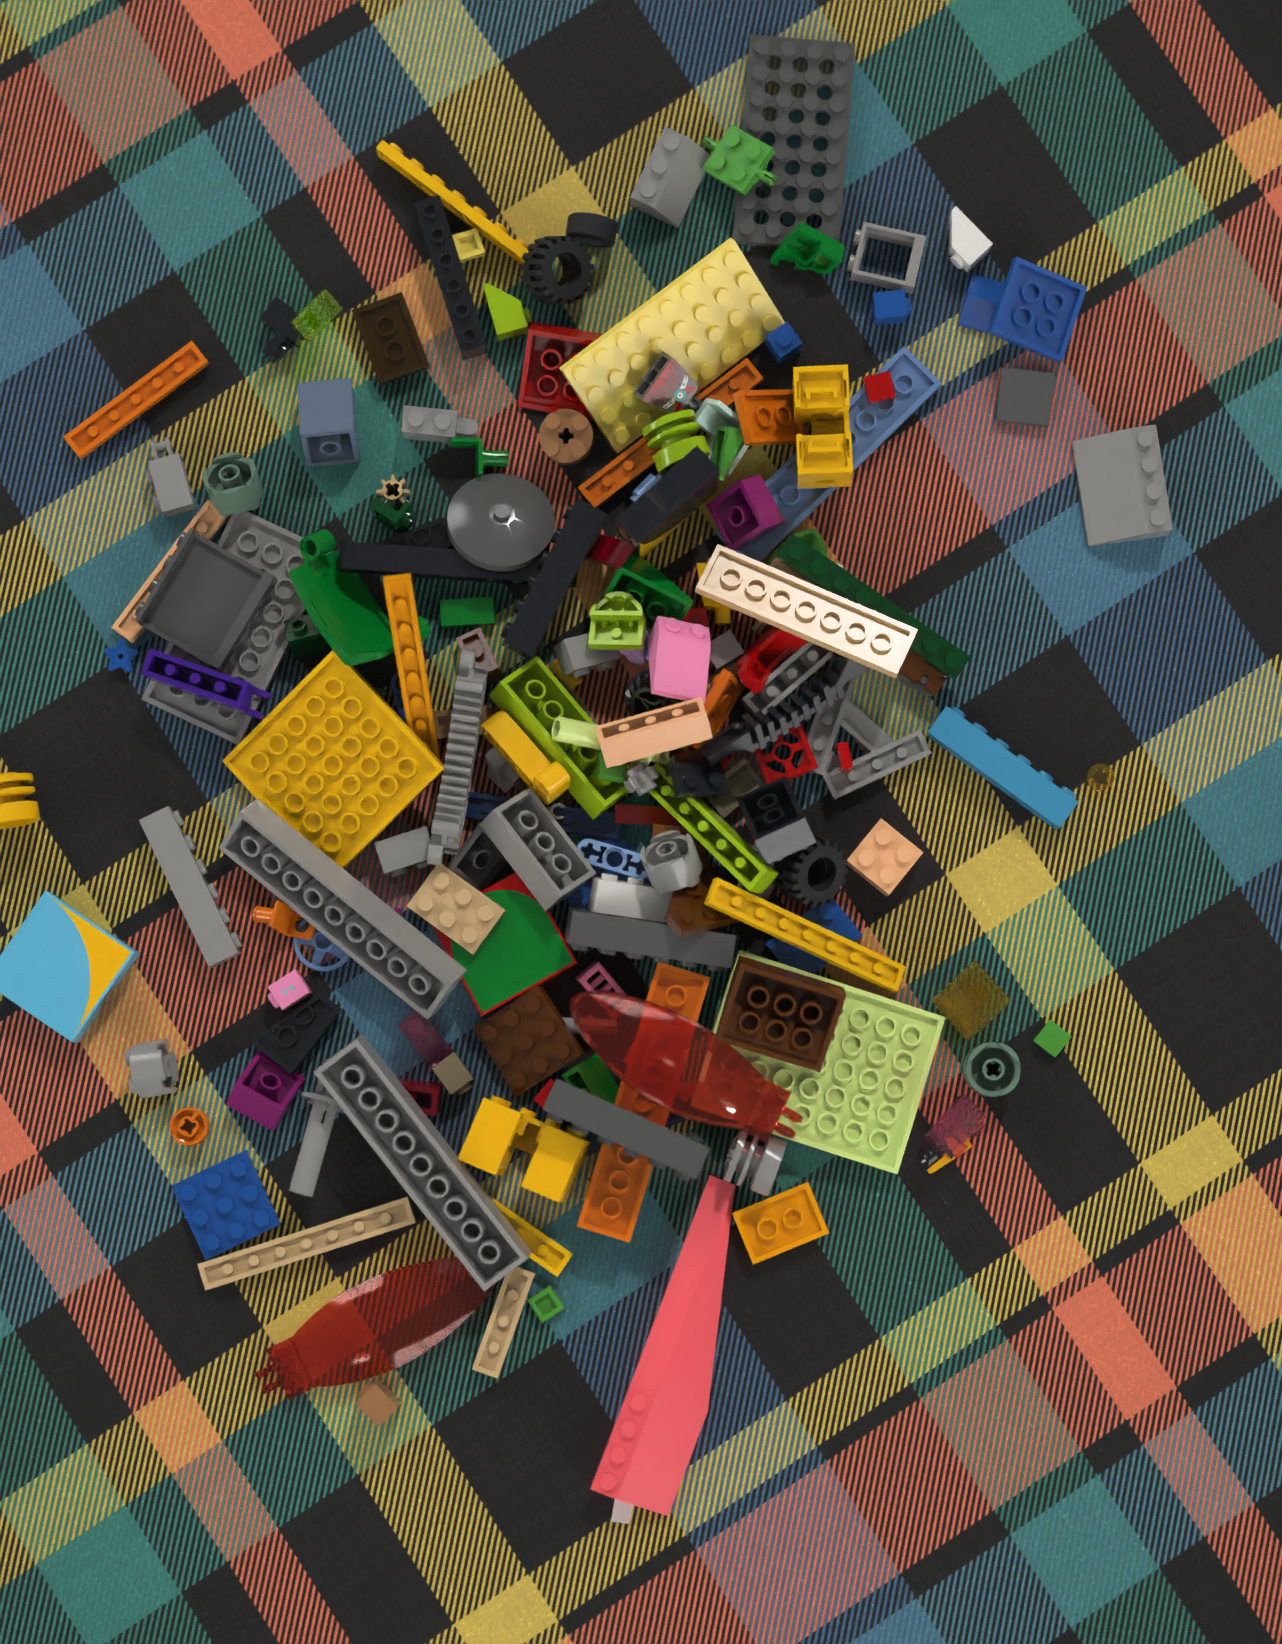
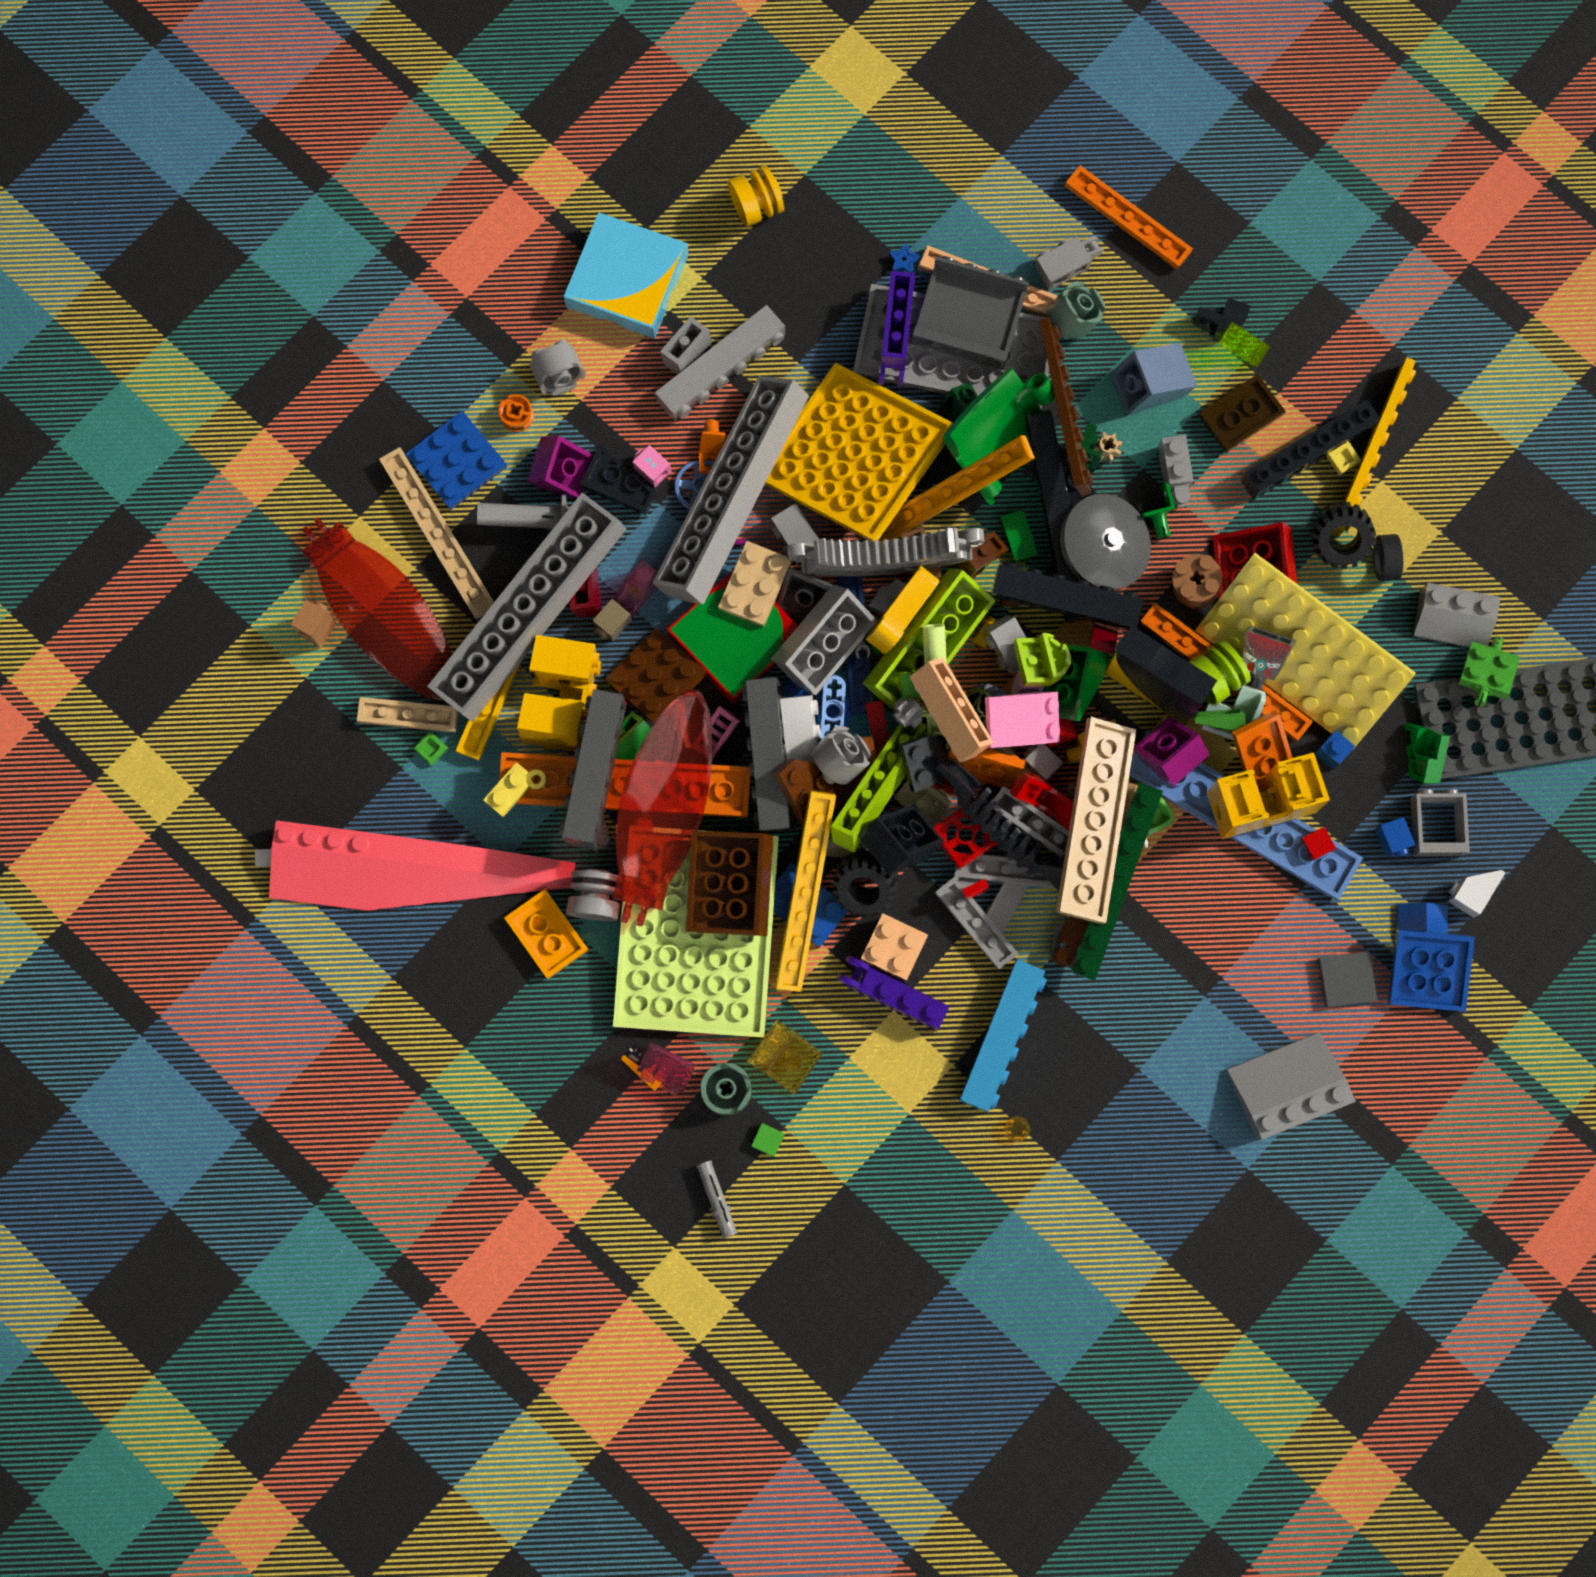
camera: 75 degrees right, 5 degrees down
lime slope [483,283,532,342] -> none
none -> light yellow hinge [484,762,546,817]
none -> light grey brick [660,316,712,374]
none -> light grey pin [696,1161,738,1239]
none -> dark purple hinge [836,955,950,1031]
none -> reddish brown plate [1039,317,1093,497]

